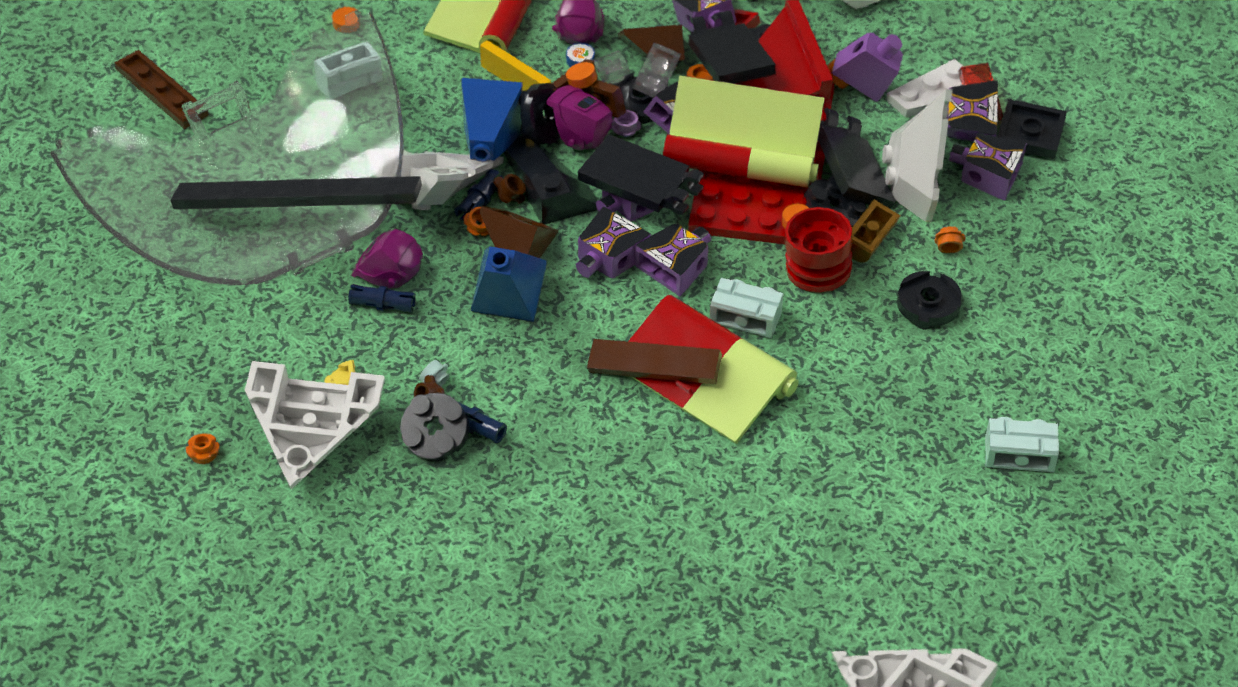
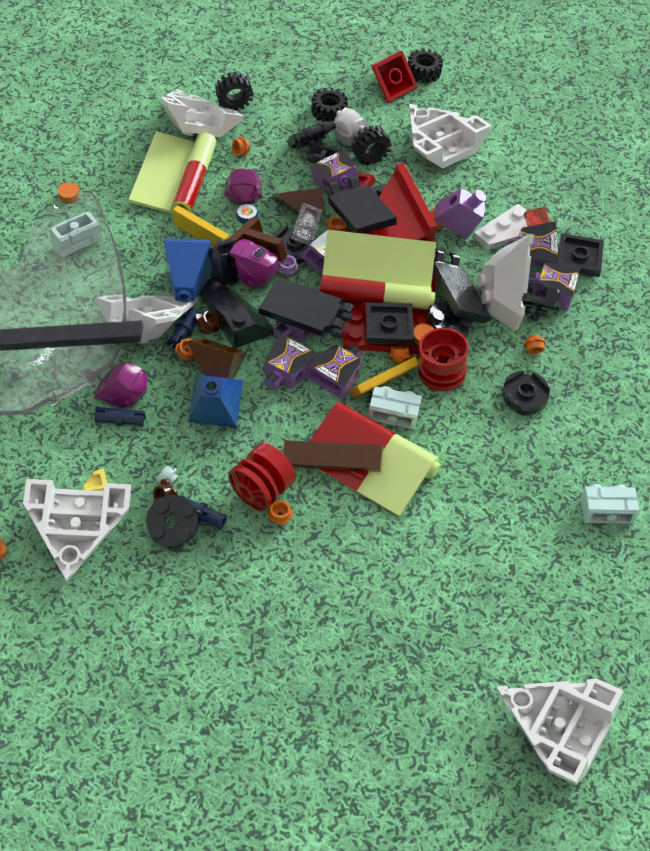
camera: 10 degrees left, 5 degrees up
orange tile [566,62,597,89] -> none
clear plate [592,50,631,84] -> none
pearl gold brick [851,200,901,263] -> none
none -> red wheel [228,443,296,511]
none -> orange plate [268,501,293,525]
none -> yellow tile [349,357,419,398]
none -> black plate [365,302,414,345]
none -> orange plate [388,345,411,363]
none -> black hips [522,282,562,321]

